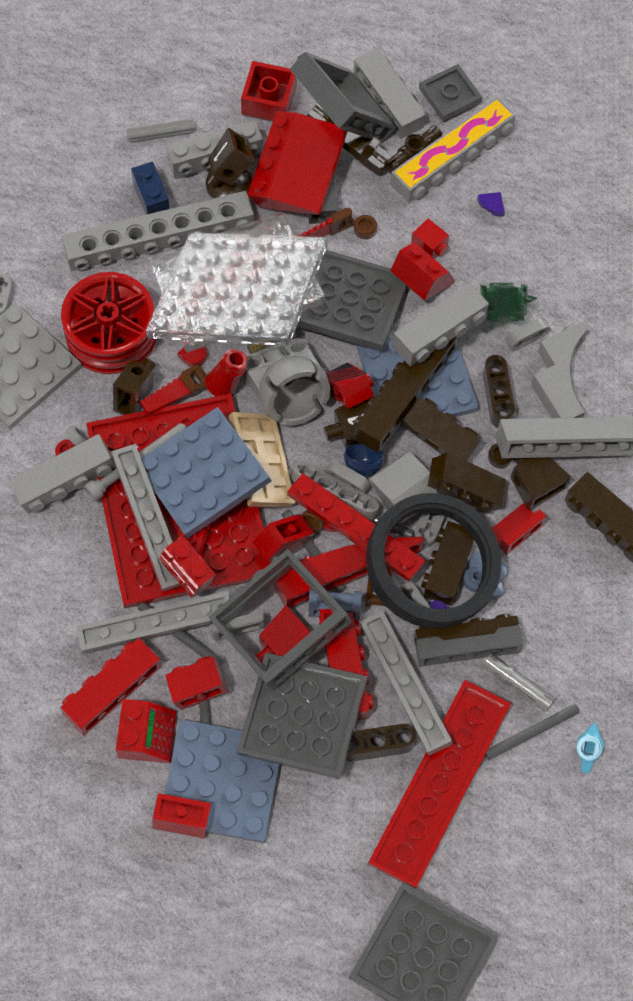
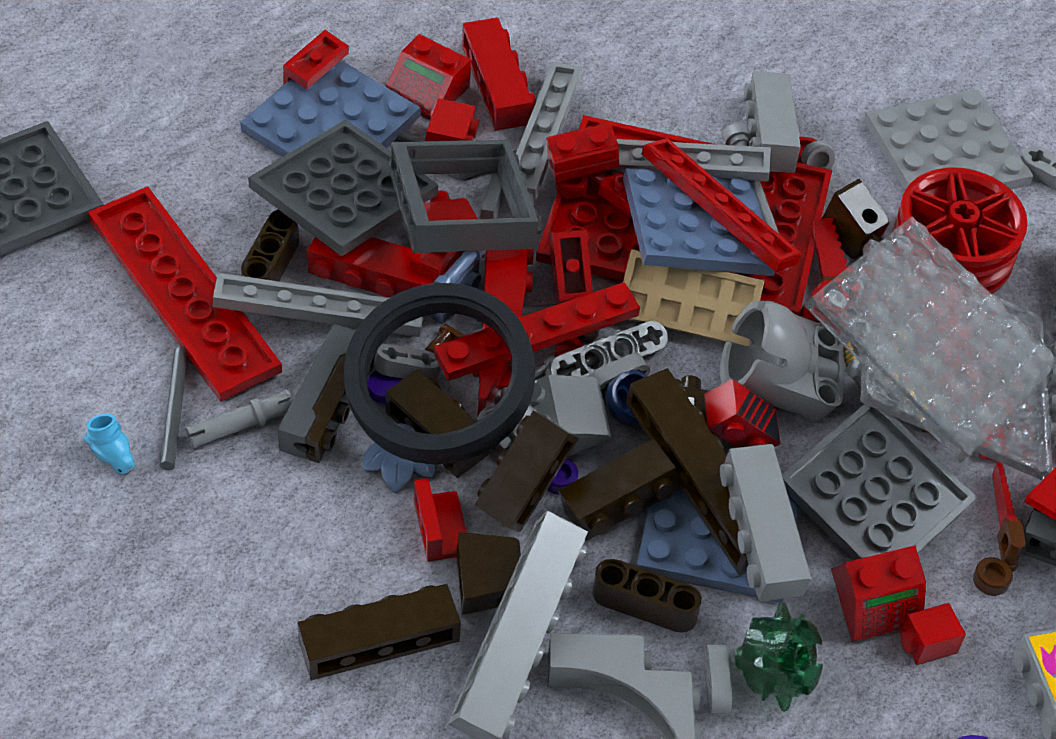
camera: 115 degrees right, 15 degrees down
none -> red tile [641,138,802,272]

